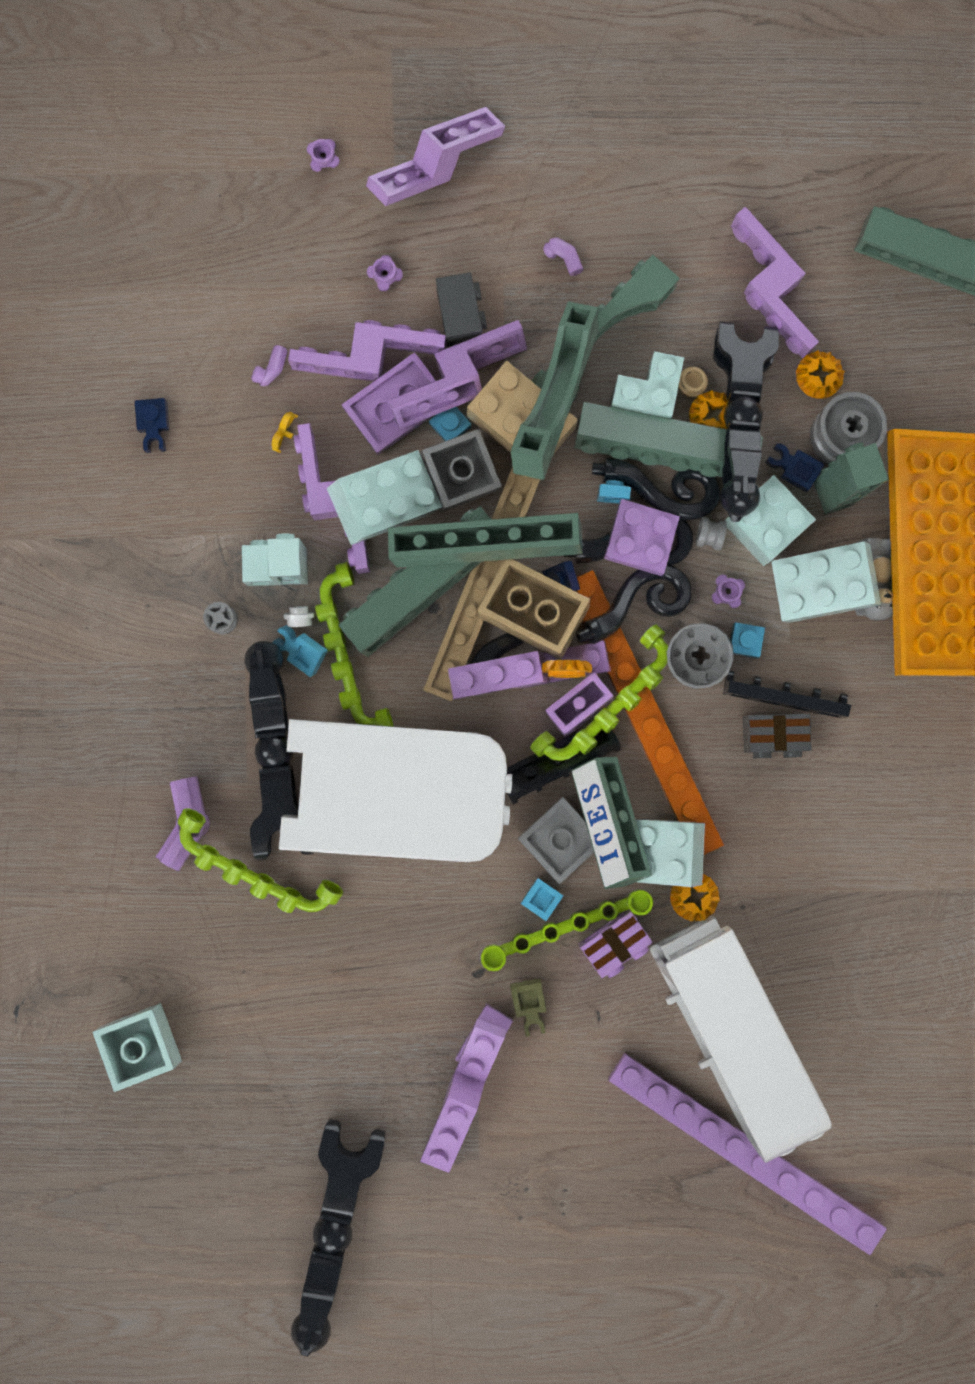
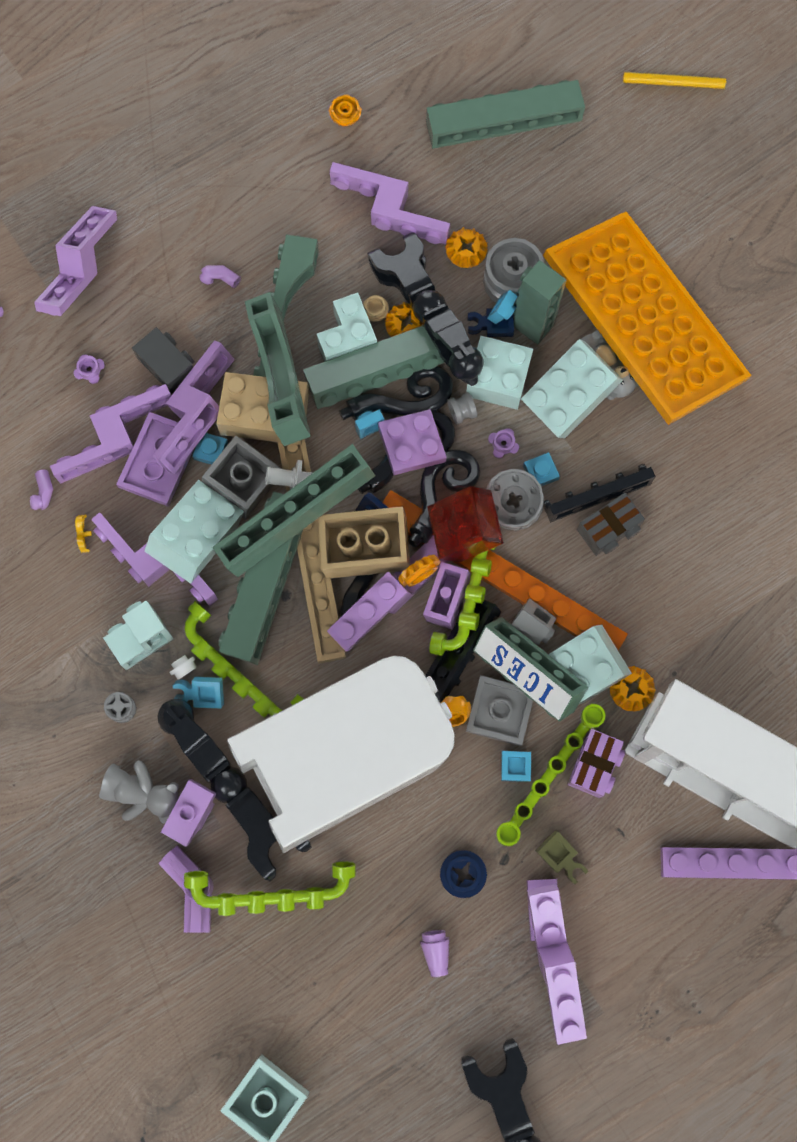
camera: 30 degrees left, 10 degrees down
none -> light grey piece [99,760,179,824]
none -> lavender brick [161,779,216,847]
none -> white bracket [265,460,312,490]
none -> light orange plate [329,95,362,127]
none -> lavender cone [420,930,449,977]
none -> clear red brick [427,486,504,562]
none -> light orange plate [440,696,471,727]
none -> dark blue gear [440,850,487,898]
none -> medium azure plate [487,290,518,324]
none -> light grey brick [511,598,556,645]

